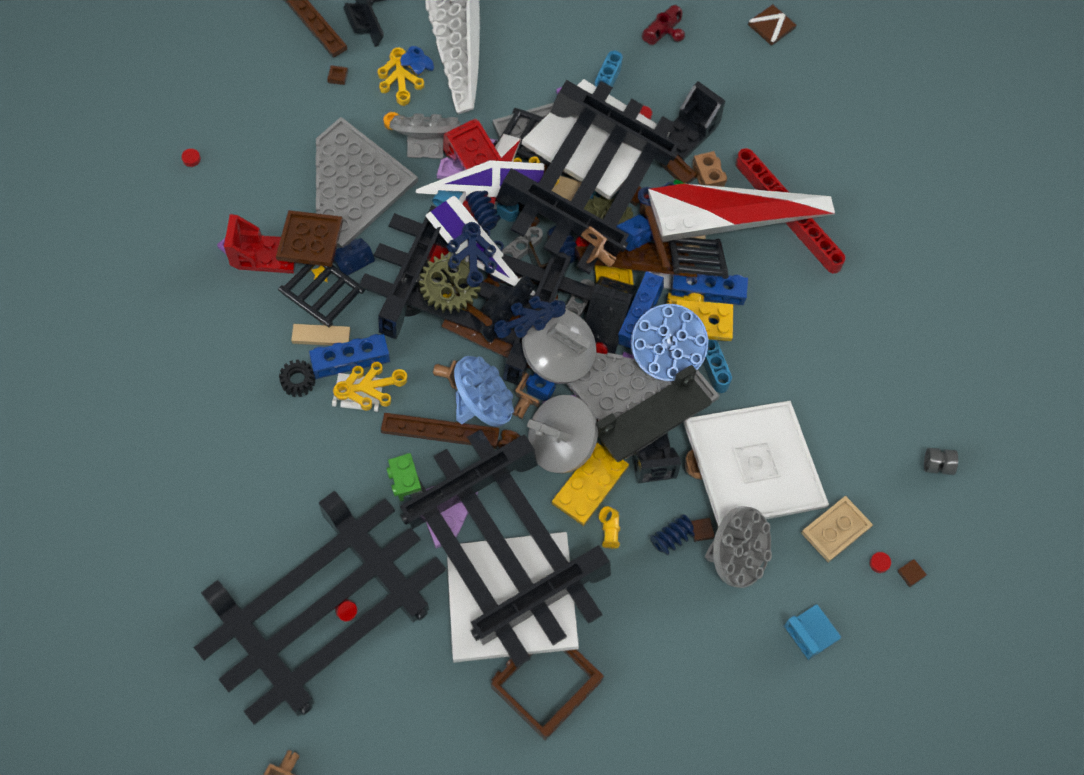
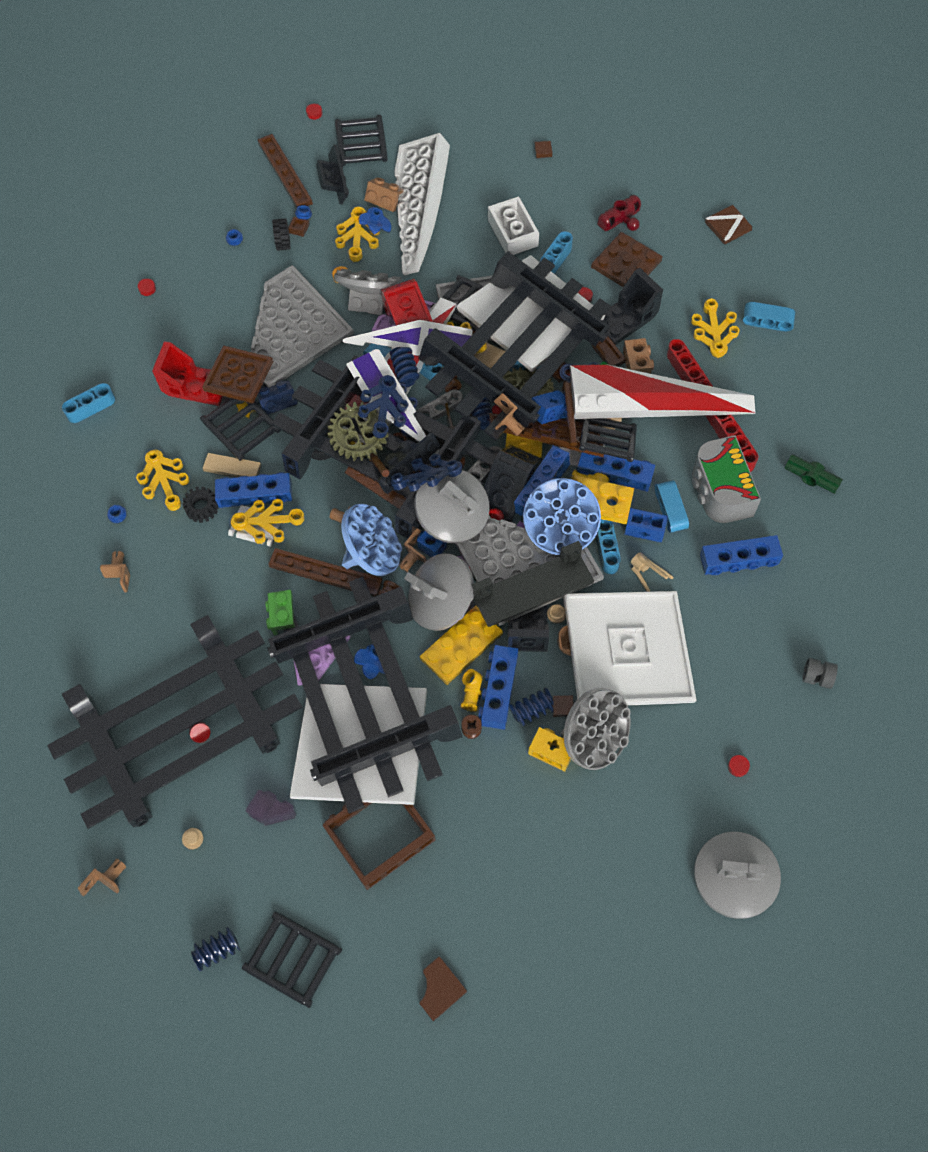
camera: 15 degrees right, 0 degrees up
dark azure bracket [784,605,841,660] -> none
tan plate [801,496,873,563] -> none
reddish brown tile [897,559,927,587] -> none
none -> dark azure beam [62,383,115,423]
none -> medium nougat bracket [100,551,130,592]
none -> blue plate [107,505,127,523]
none -> yellow plant [136,450,190,511]
none -> tan plate [182,828,204,849]
none -> blue plate [226,229,243,246]
none -> clear purple slope [245,790,296,826]
none -> black tyre [272,218,291,251]
none -> blue plate [295,205,312,220]
none -> blue plate [354,644,385,679]
none -> medium nougat bracket [364,178,404,212]
none -> reddish brown wheel [461,715,482,739]
none -> blue brick [478,645,518,730]
none -> white brick [488,197,539,255]
none -> yellow brick [528,727,571,772]
none -> tan plate [547,604,566,623]
none -> reddish brown plate [591,232,663,287]
none -> blue brick [624,508,668,543]
none -> tan plant [631,552,673,592]
none -> dark azure beam [655,480,689,533]
none -> yellow plant [691,298,740,358]
none -> brick [692,435,761,523]
none -> light grey bracket [694,832,781,919]
none -> blue brick [700,535,783,575]
none -> dark azure beam [743,302,795,331]
none -> dark green piece [784,454,843,494]

